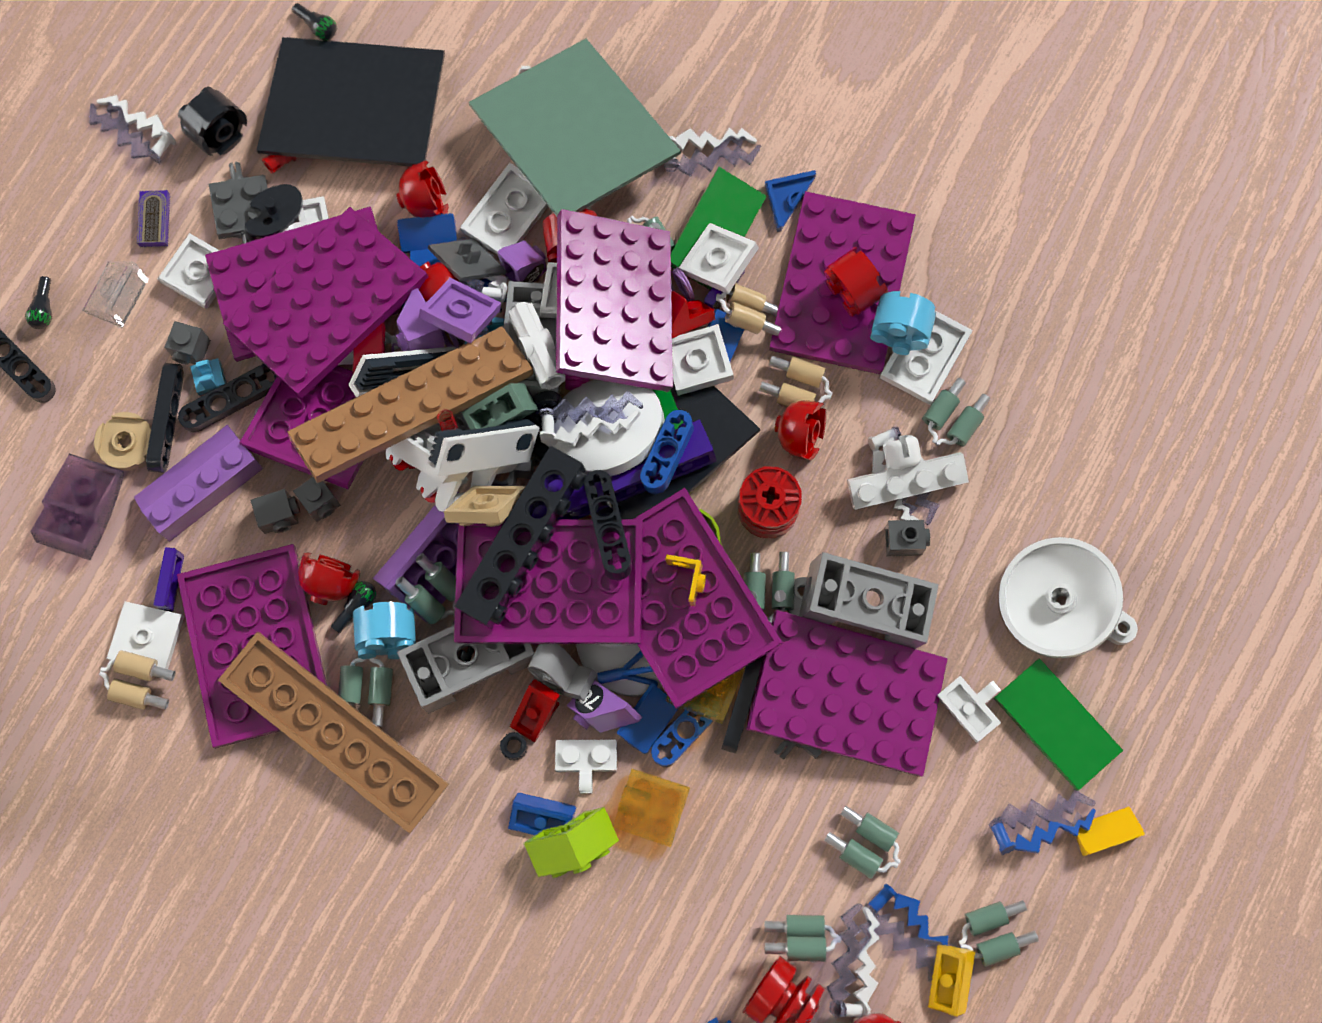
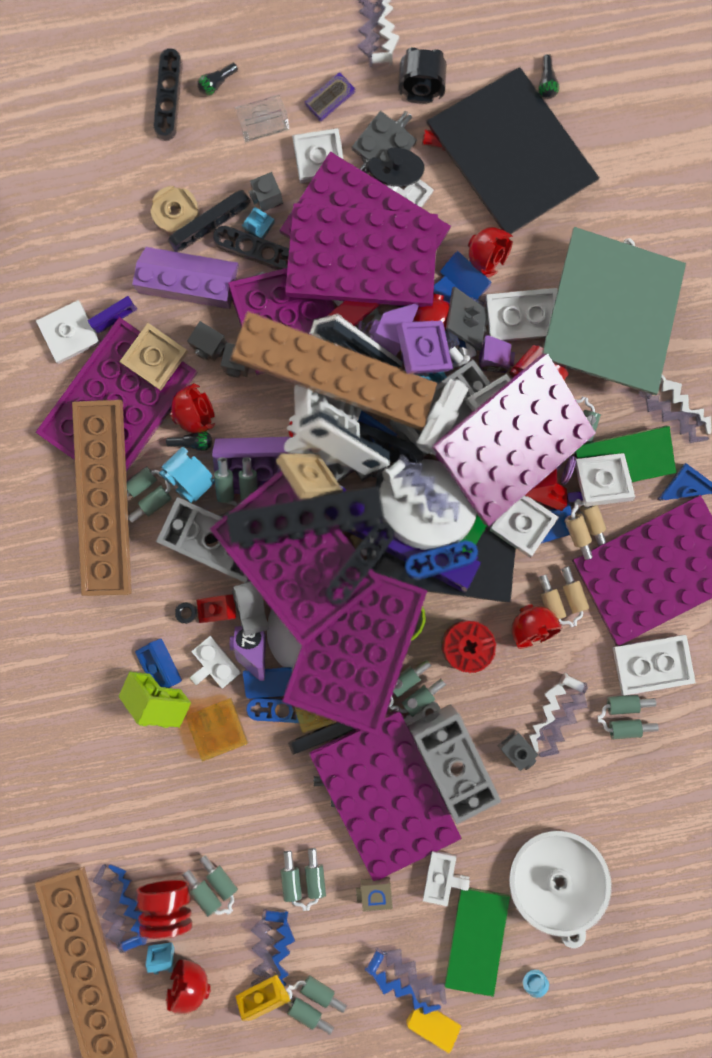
camera: 50 degrees right, 10 degrees up
clear purple slope [30,453,124,560] -> none
tan piece [99,650,175,710] -> none
red piece [437,409,458,431] -> none
sand green brick [462,383,538,430] -> none
blue plant [597,650,658,686] -> none
yellow bracket [665,555,706,606] -> none
red brick [824,247,888,317] -> none
clear purple piece [826,903,880,1018] -> none
white plate [847,435,969,510] -> none
medium azure brick [870,291,936,355] -> none
none -> tan plate [120,323,188,391]
none -> dark tan brick [356,877,393,911]
none -> medium azure tile [523,970,549,998]

